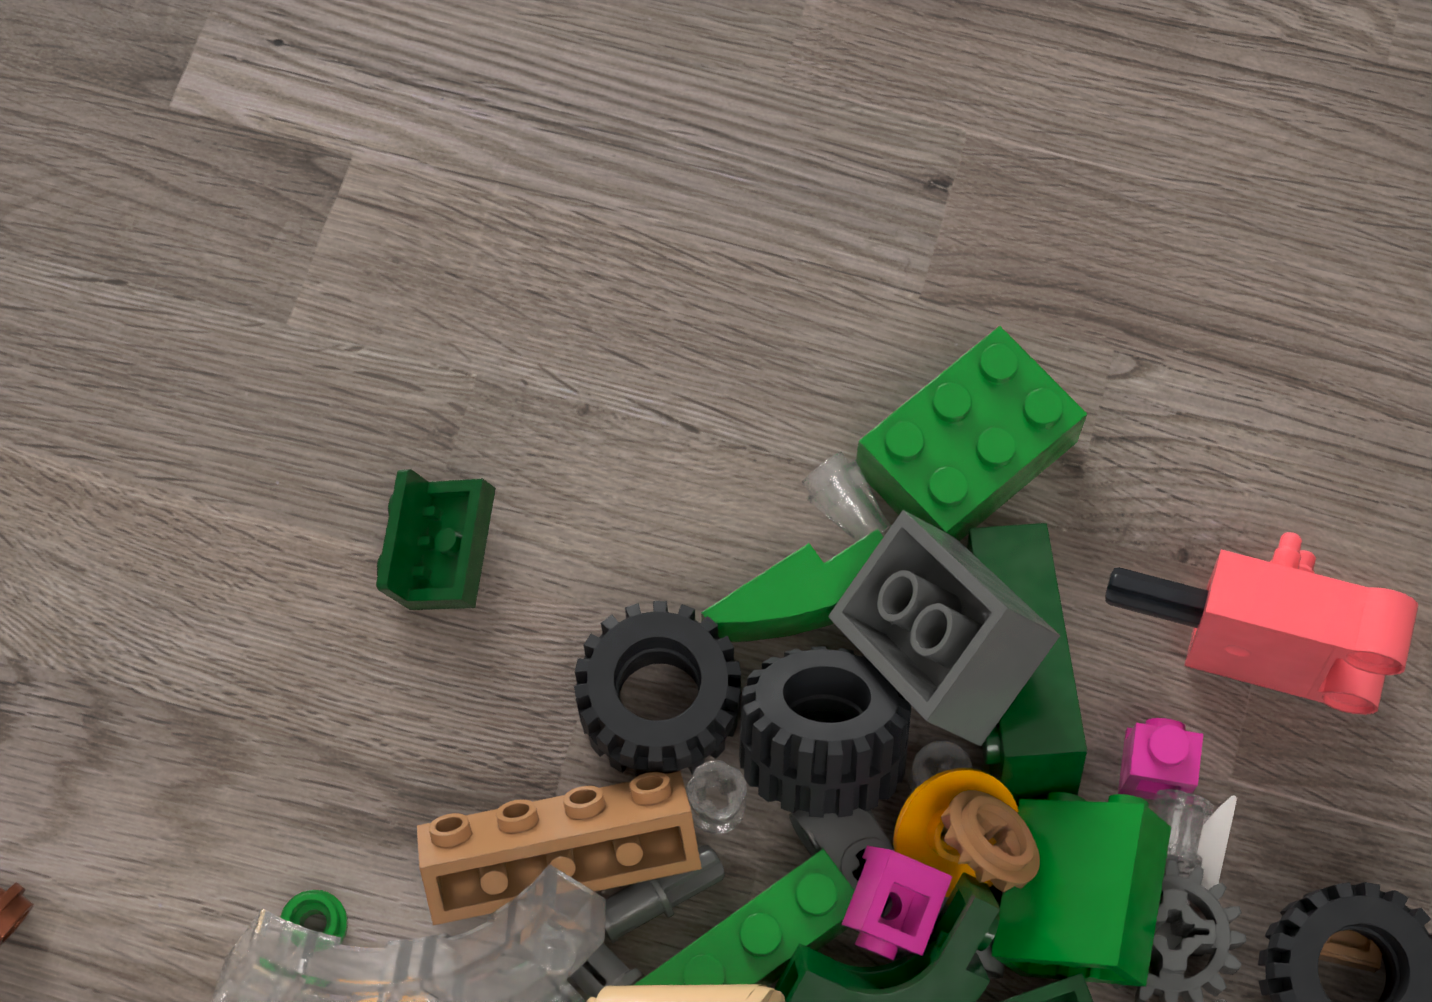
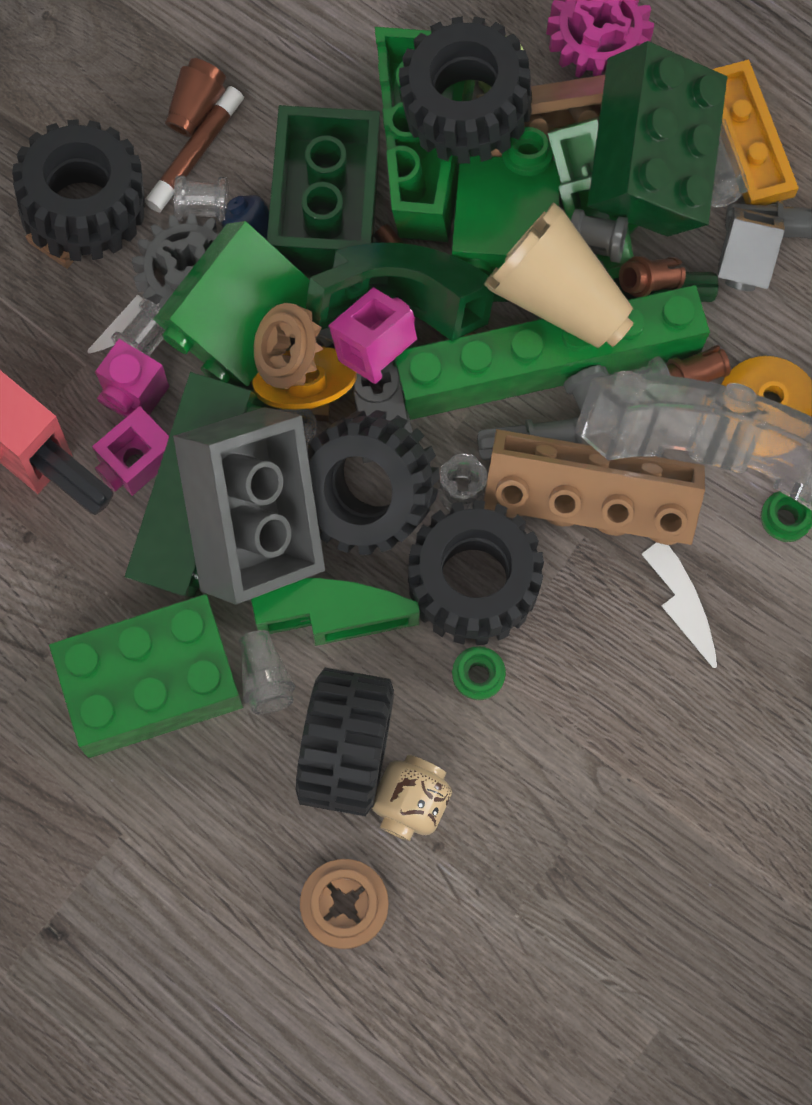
camera: 160 degrees left, 5 degrees up
dark green bracket [376,469,496,610] -> none
none -> dark pink brick [92,406,169,496]
none -> black tyre [295,667,394,817]
none -> medium nougat gear [300,859,389,949]
none -> tan head [372,755,452,841]
none -> green plate [452,646,506,700]
none -> white sticker [642,542,717,668]

